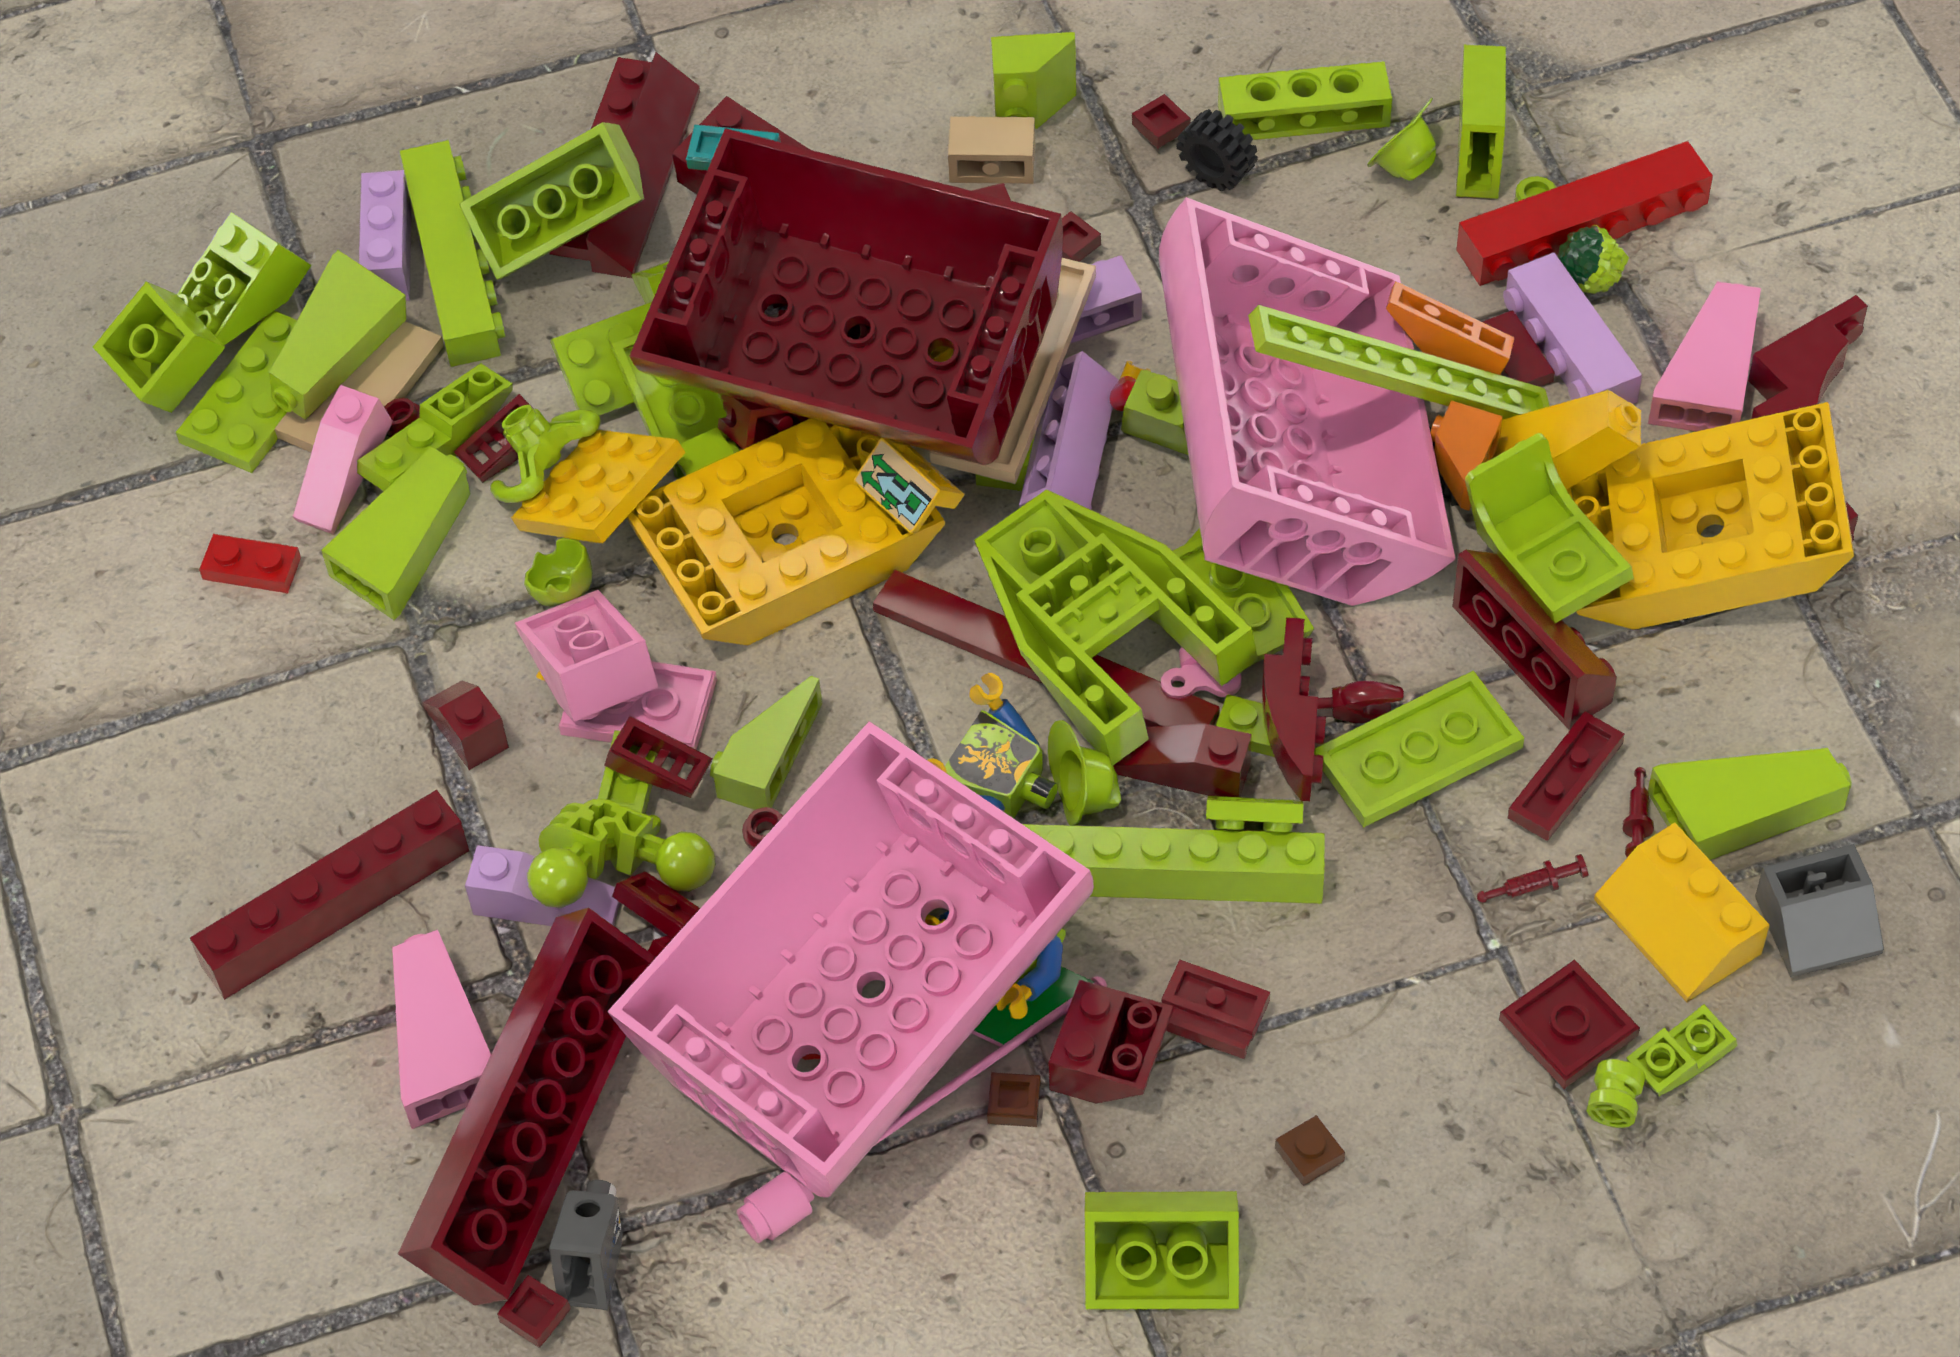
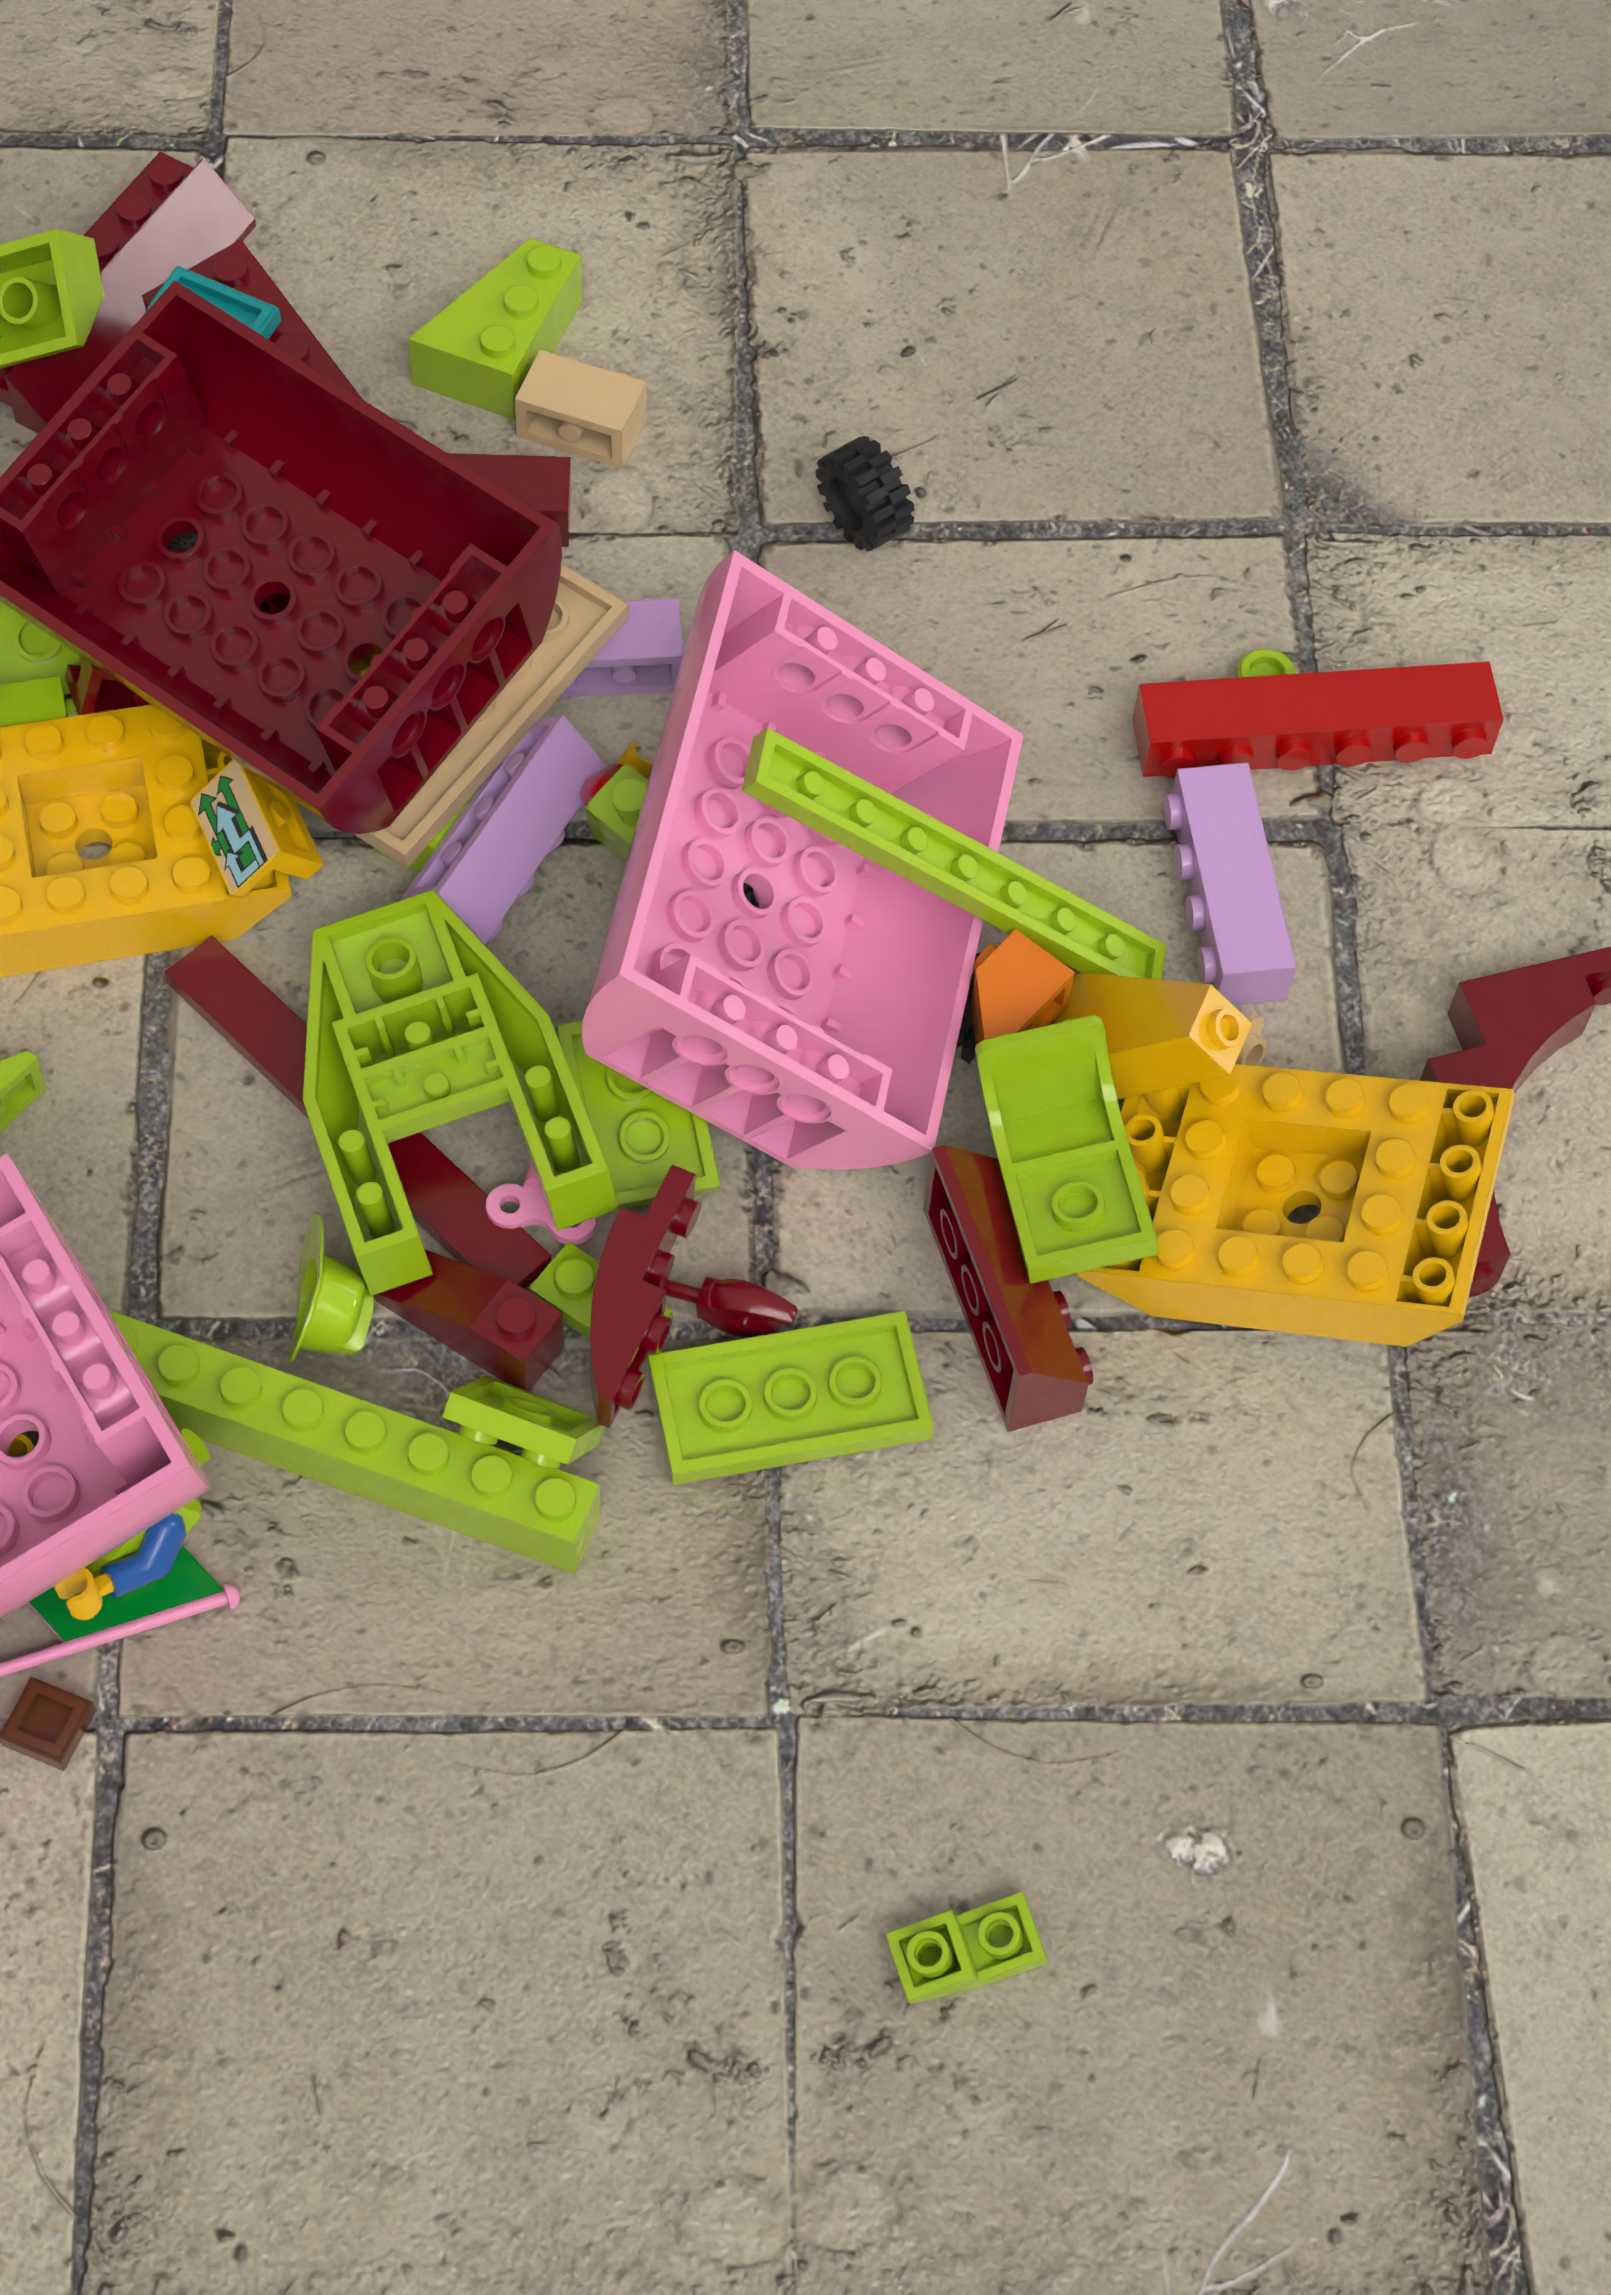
camera: 10 degrees right, 5 degrees up
torso [928,673,1058,819] -> none
lime slope [991,32,1077,129] -> none
dark red slope [1048,980,1173,1104] -> none
dark red plate [1062,211,1101,262] -> none
lime slope [1085,1191,1239,1309] -> none
dark red plate [1132,94,1191,149] -> none
dark red plate [1161,959,1270,1059] -> none
lime brick [1218,61,1392,140] -> none
reddish brown plate [1275,1115,1345,1186] -> none
lime piece [1367,97,1436,181] -> none
orange slope [1386,281,1514,375] -> none
lime slope [1456,44,1506,199] -> none
dark red piece [1477,854,1589,903] -> none
dark red tile [1482,310,1555,387] -> none
dark red plate [1499,959,1640,1089] -> none
dark red plate [1507,711,1625,842] -> none
piece [1557,225,1629,294] -> none
lime wheel [1586,1059,1646,1128] -> none
yellow slope [1594,822,1770,1003] -> none
dark red piece [1622,767,1654,857] -> none
bright pink slope [1648,282,1761,431] -> none
lime slope [1648,748,1852,860] -> none
slope [1755,844,1884,977] -> none
none -> lime wedge [408,238,583,420]

